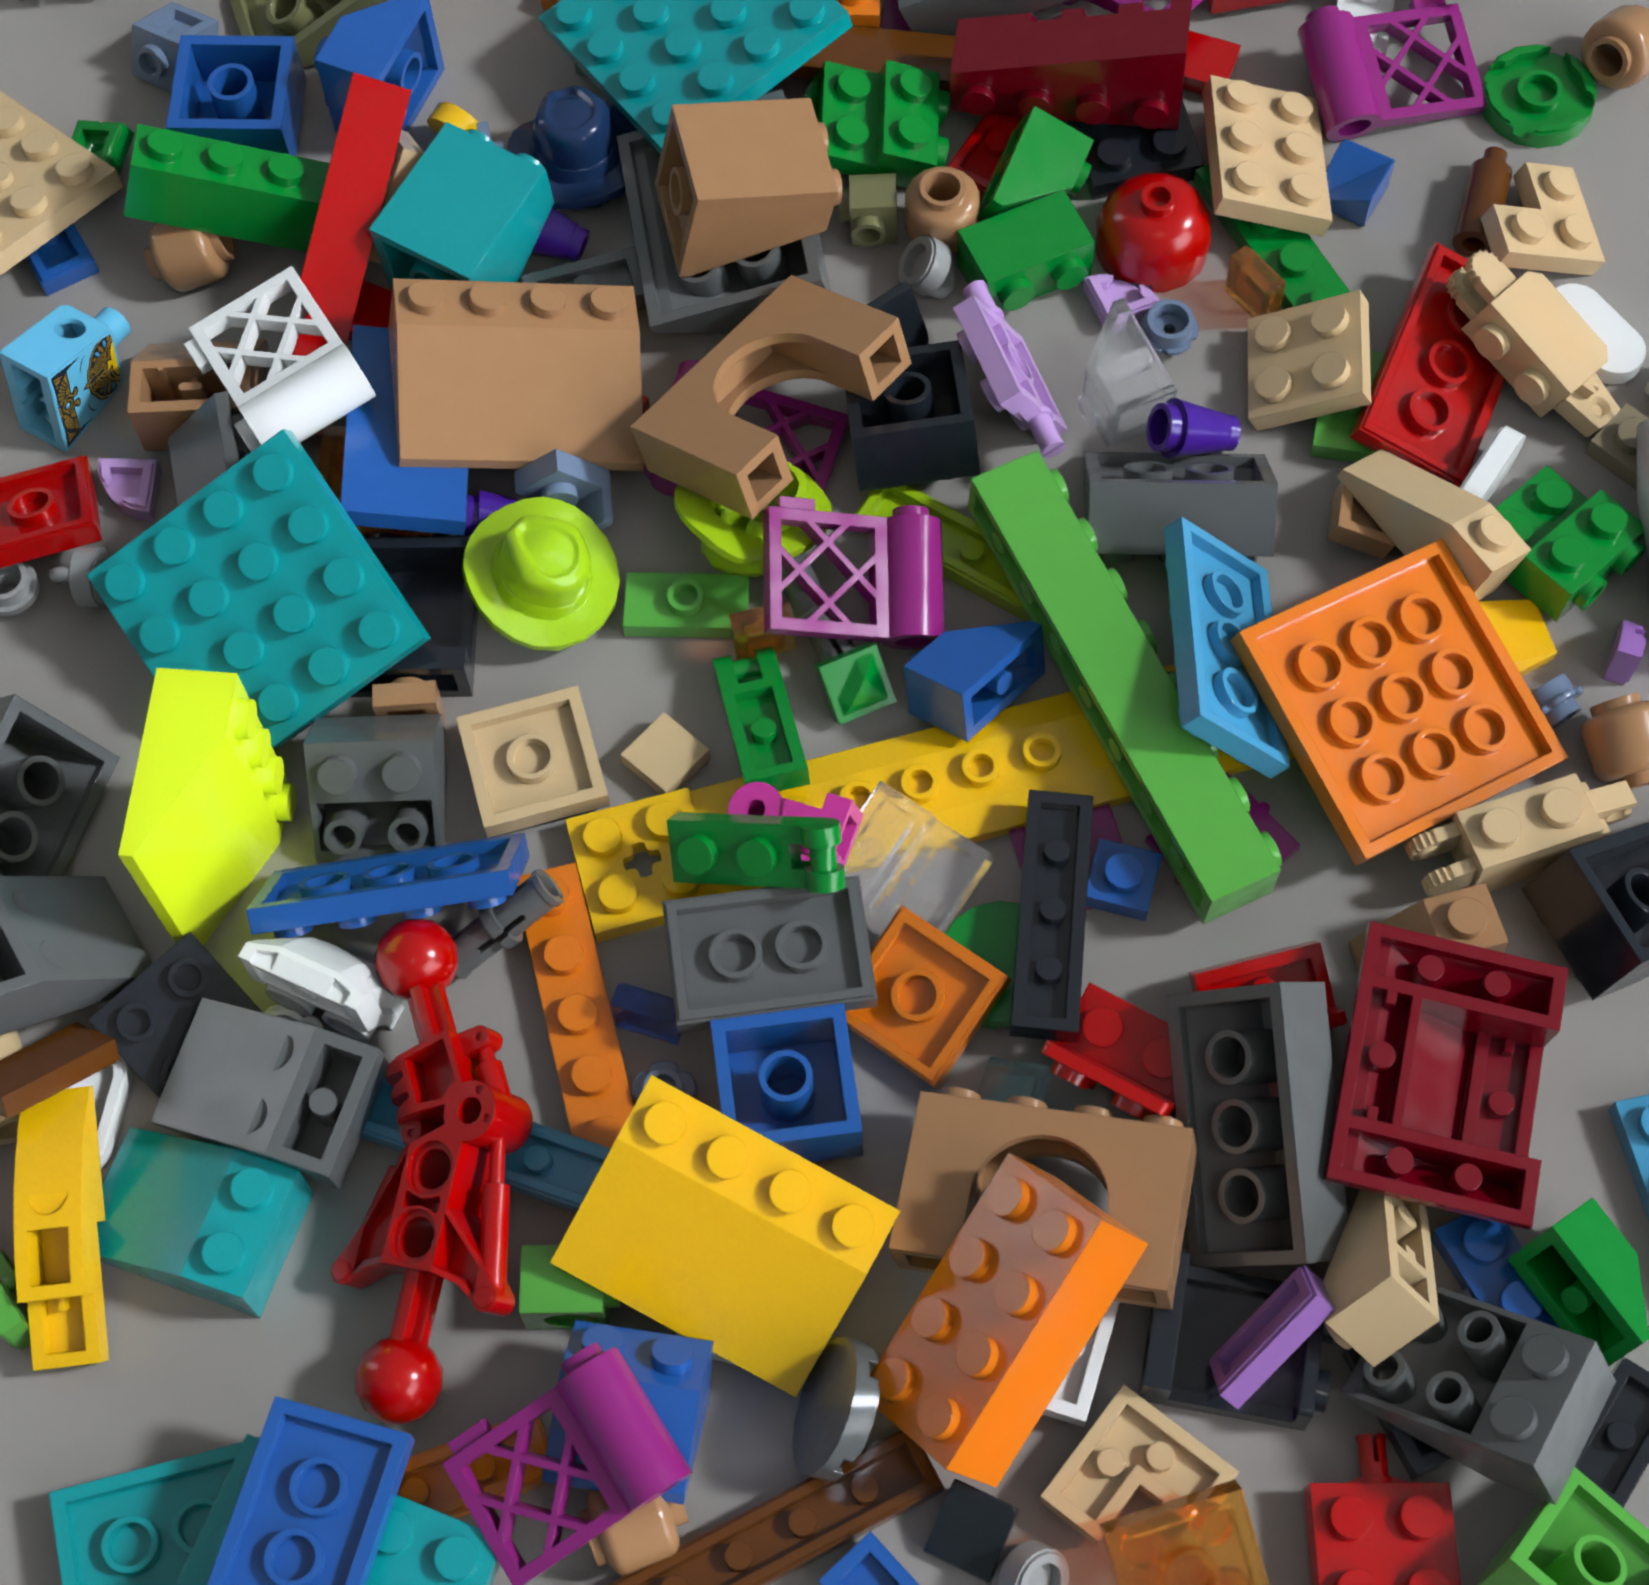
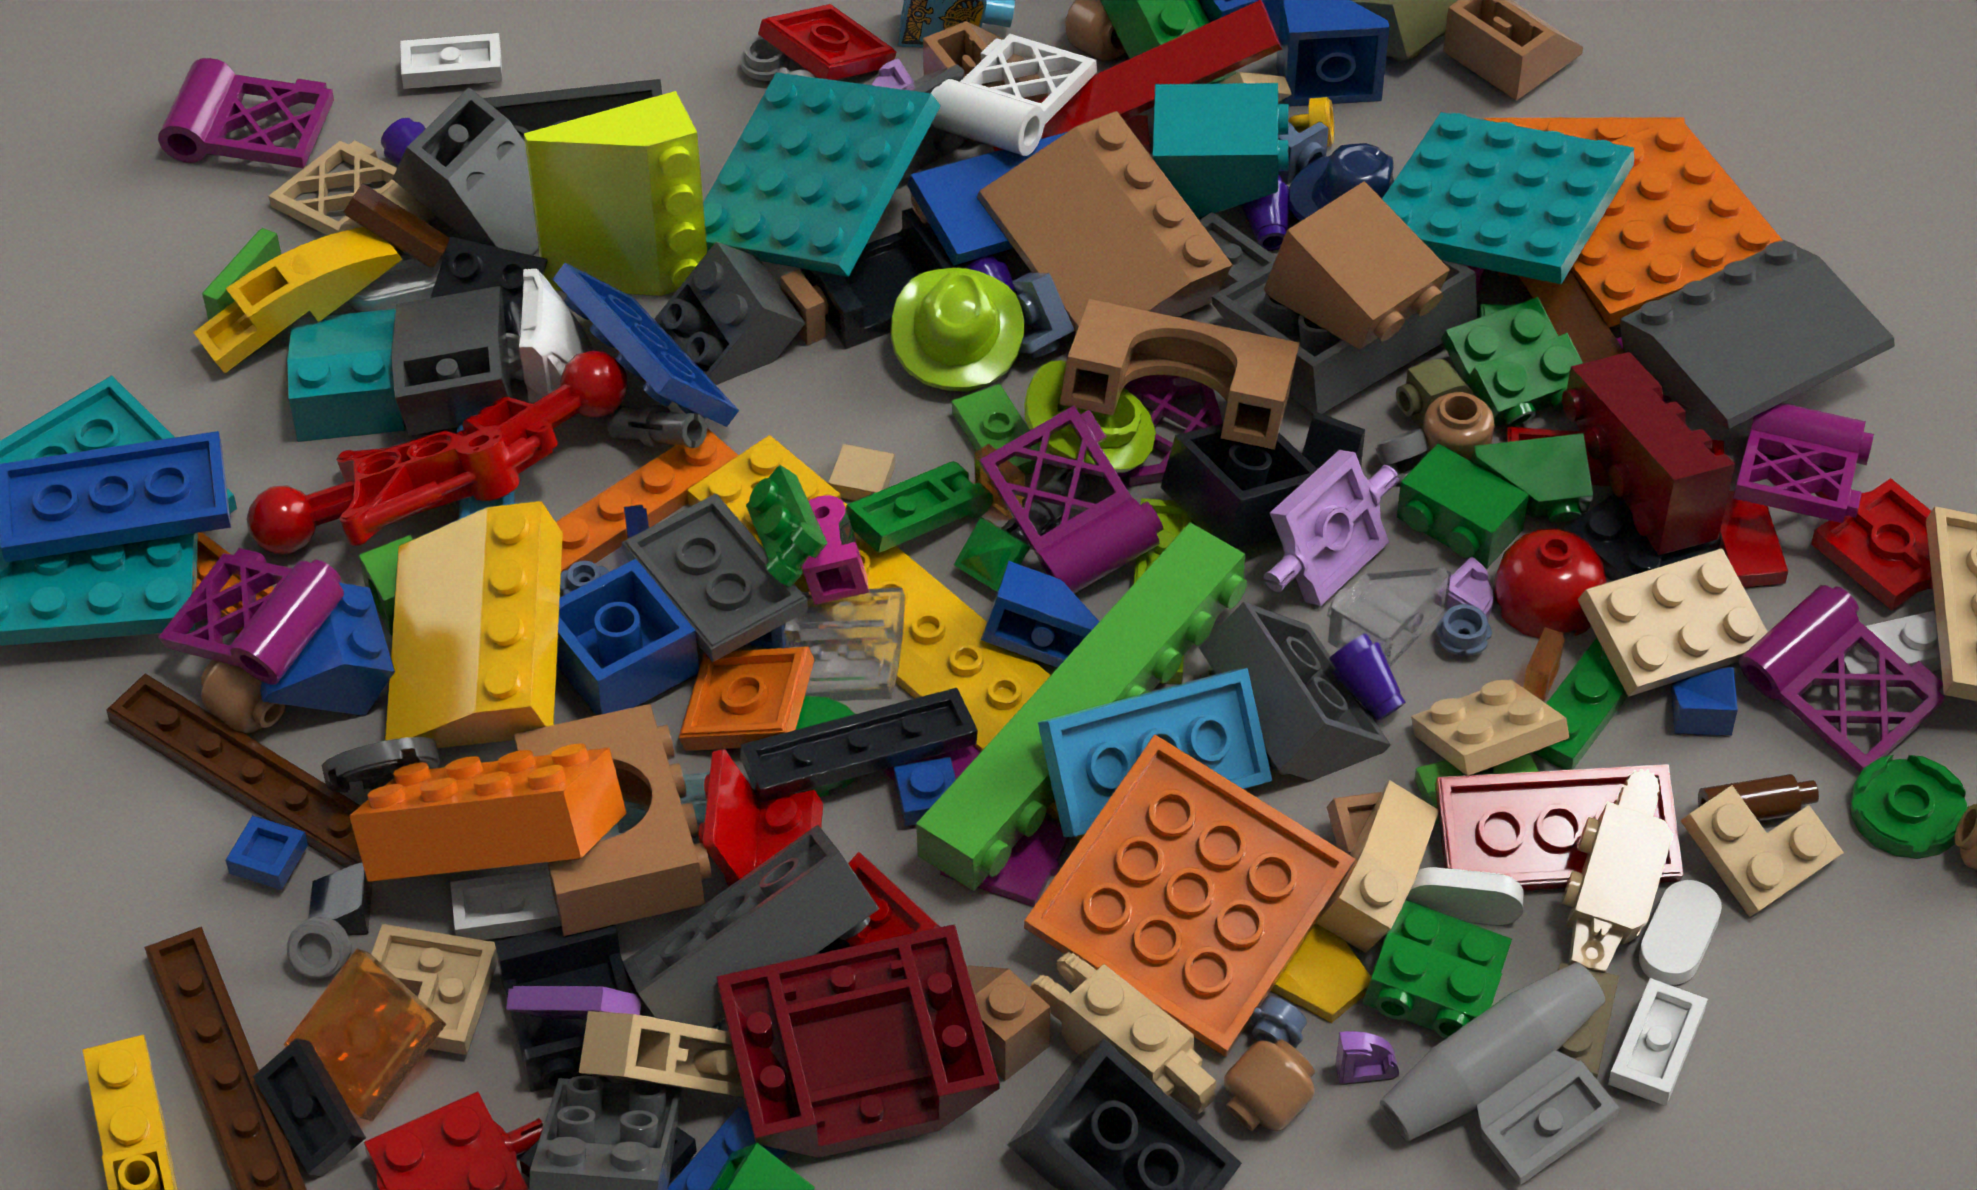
camera: 60 degrees right, 15 degrees down
tan plate [456,685,610,838] -> none

